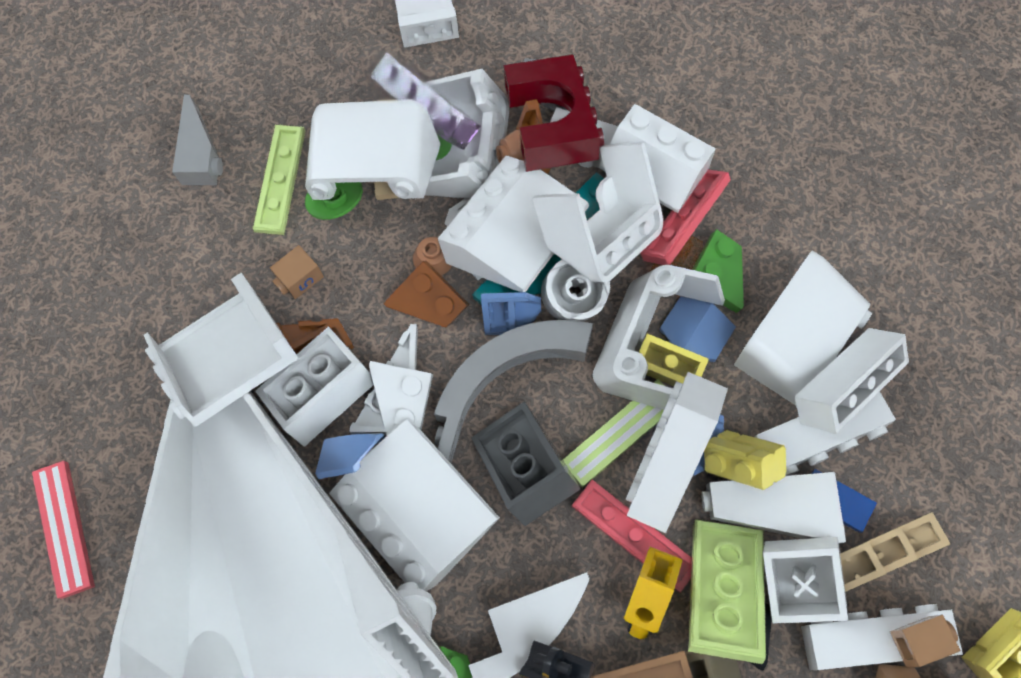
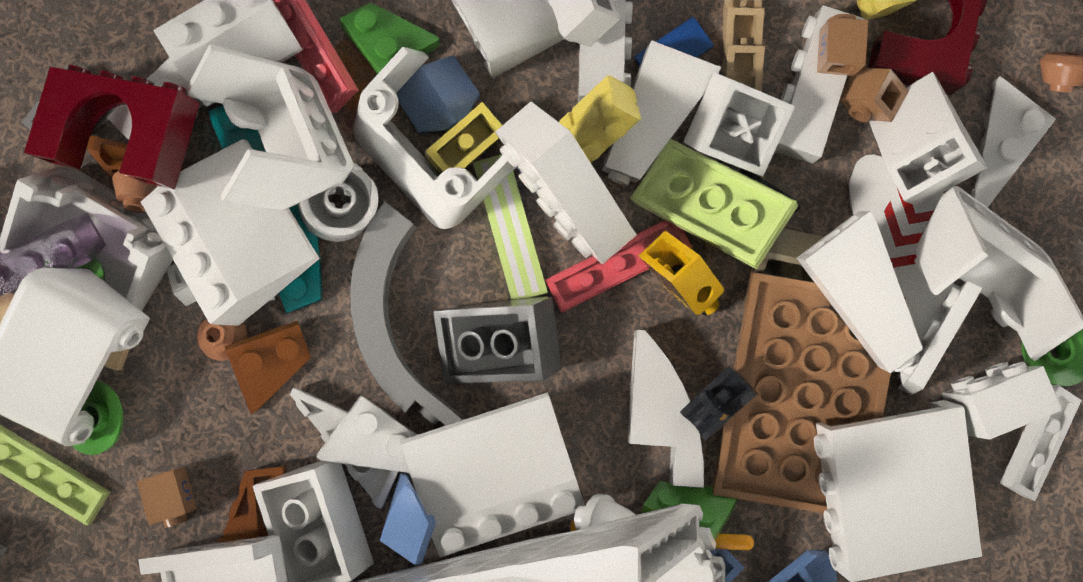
camera: 70 degrees left, 15 degrees up
medium blue slope [481,292,541,335] -> none

